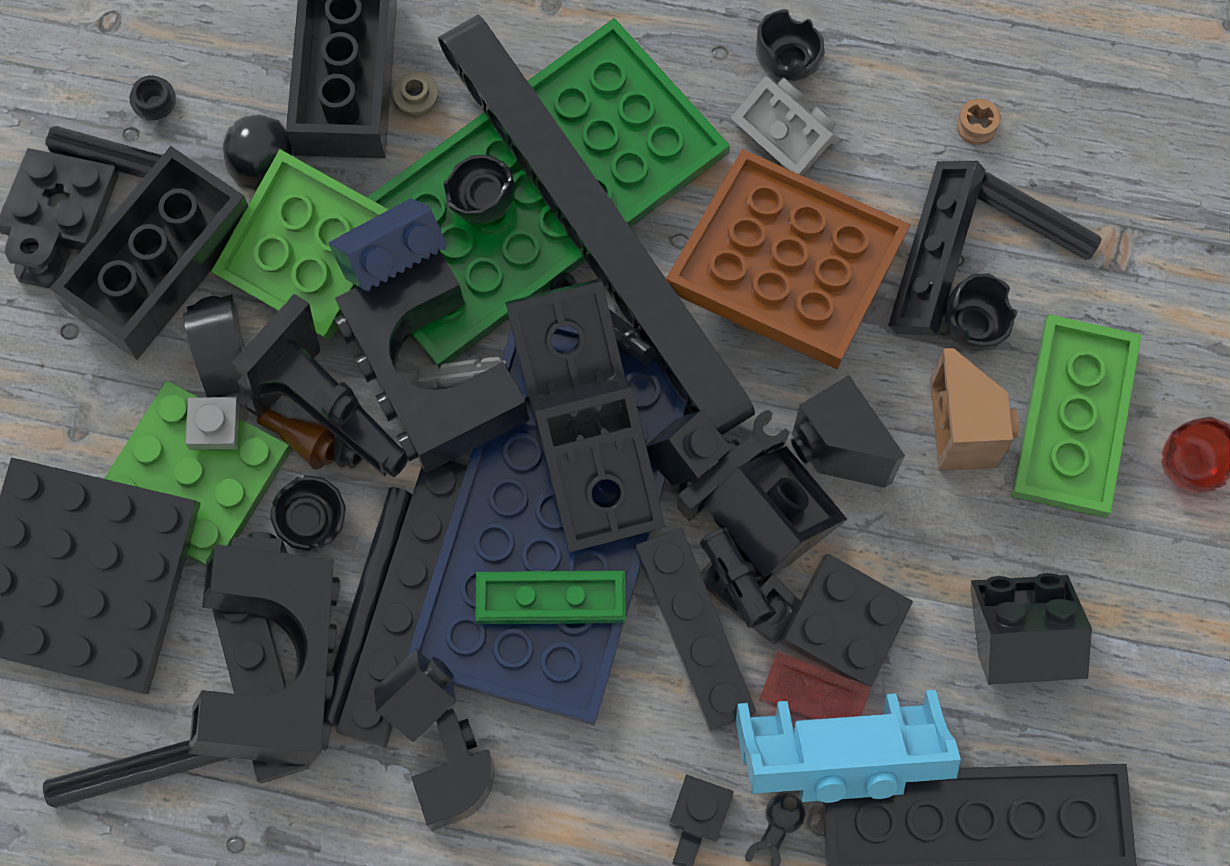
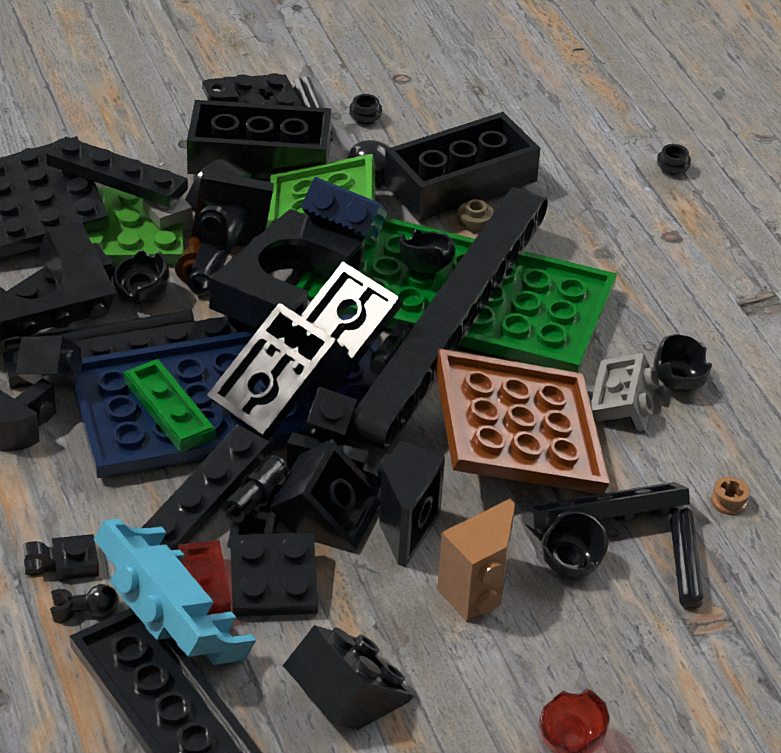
camera: 55 degrees right, 30 degrees down
bright green plate [1011,314,1142,518] -> none
none -> black plate [46,136,188,208]

